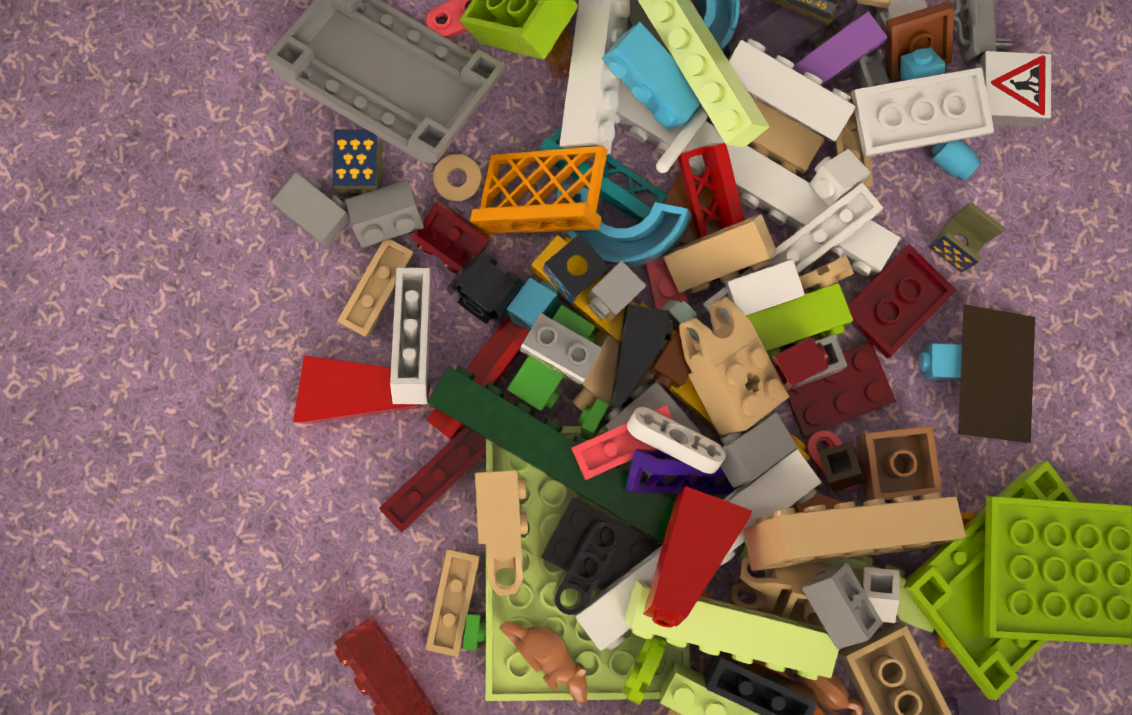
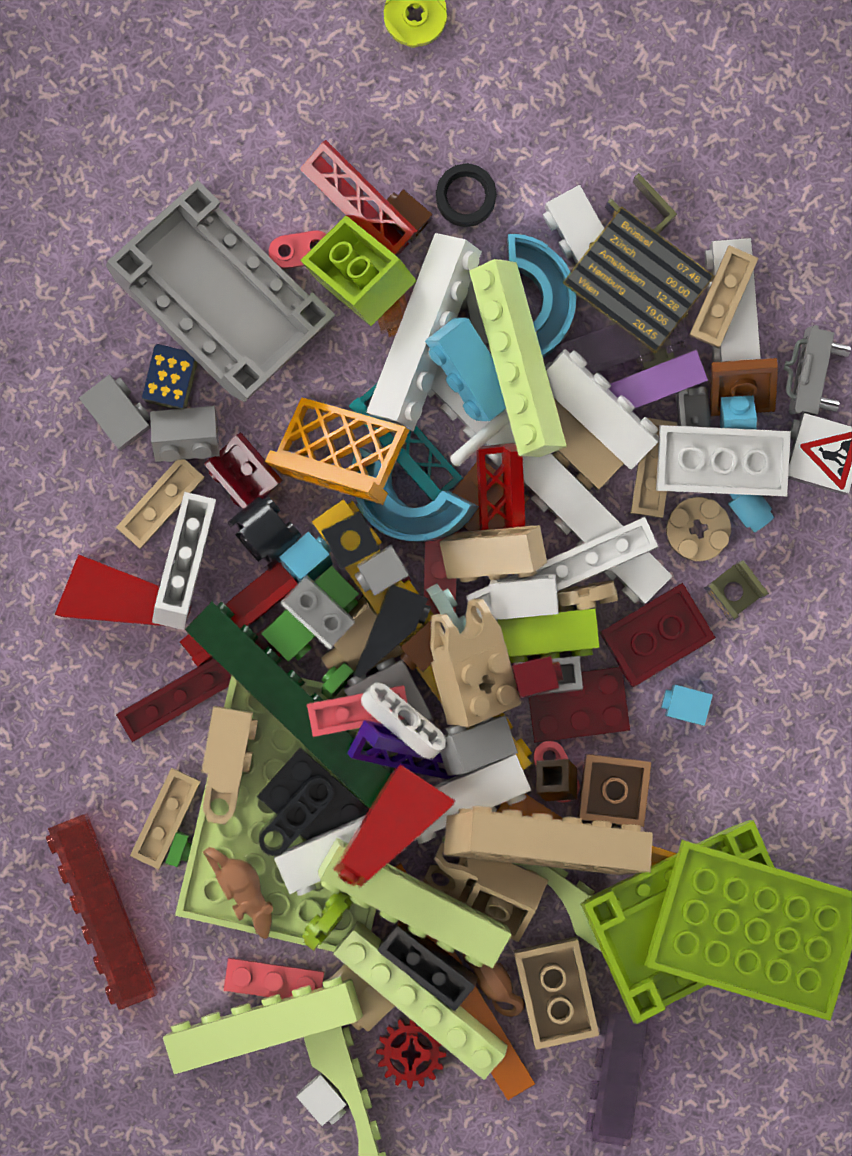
camera: 15 degrees right, 5 degrees up
tan piece [433,154,481,201] -> none
light grey hinge [802,561,883,650] -> none
white brick [809,149,871,207] -> none
white brick [862,567,900,623] -> none
dark brown sticker [958,304,1035,443] -> none
none -> tan plate [666,497,731,562]

